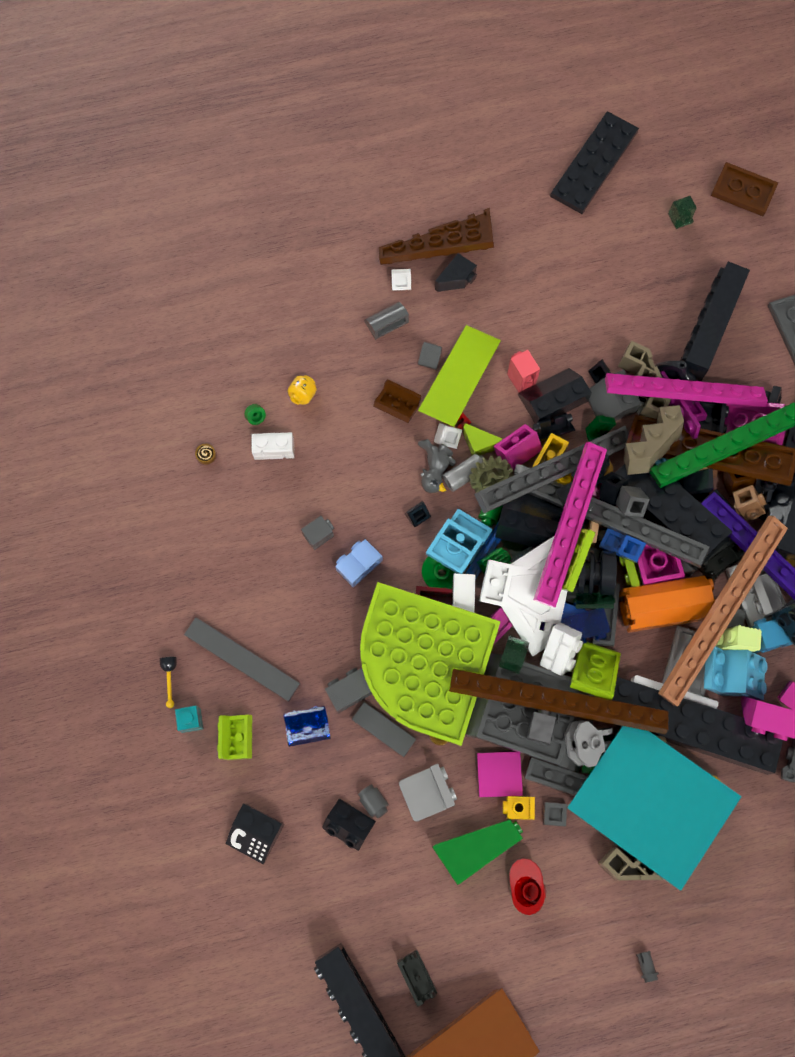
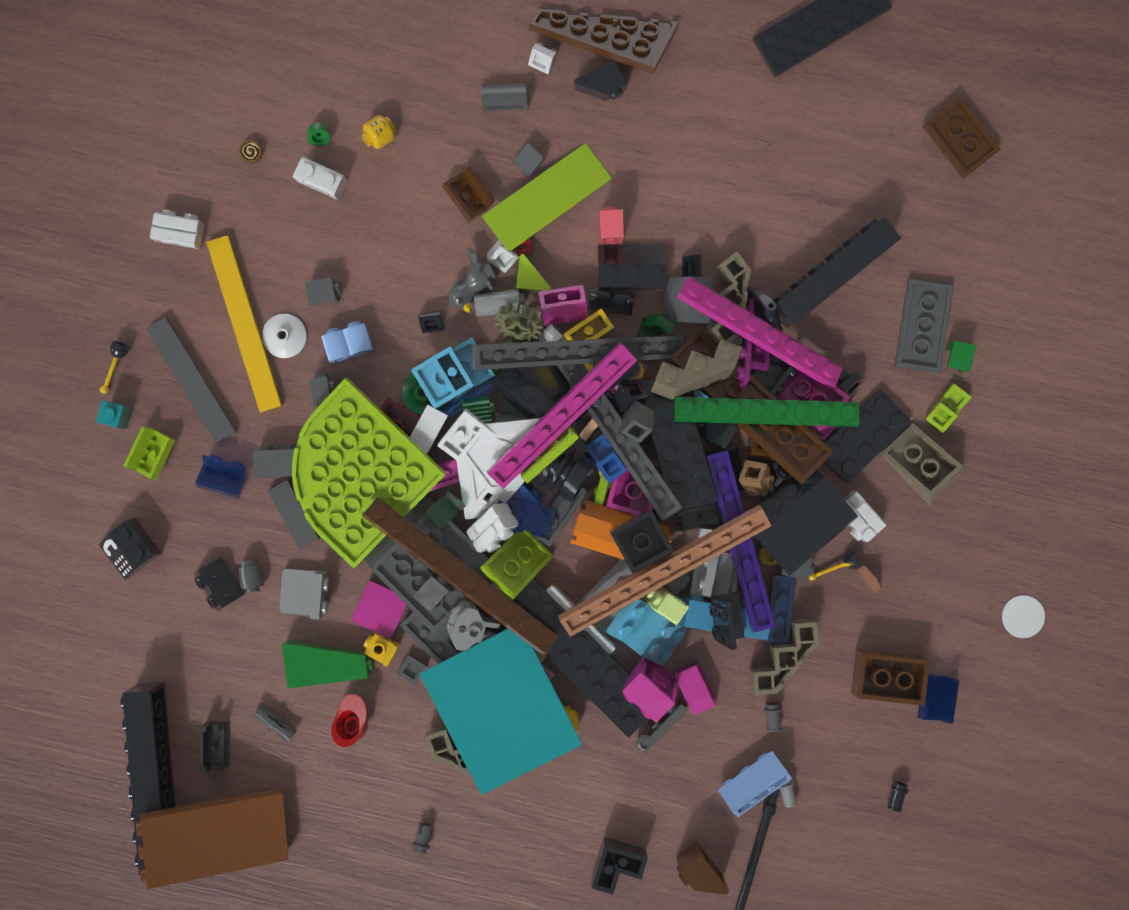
camera: 25 degrees right, 15 degrees up
clear green piece [574,593,616,609] -> none
clear green brick [668,196,697,229] -> none
none -> white brick [150,210,205,249]
none -> yellow tile [206,235,283,413]
none -> dark grey pin [253,704,297,743]
none -> white dish [262,314,307,358]
none -> dark grey brick [309,372,336,407]
none -> black brick [609,509,674,574]

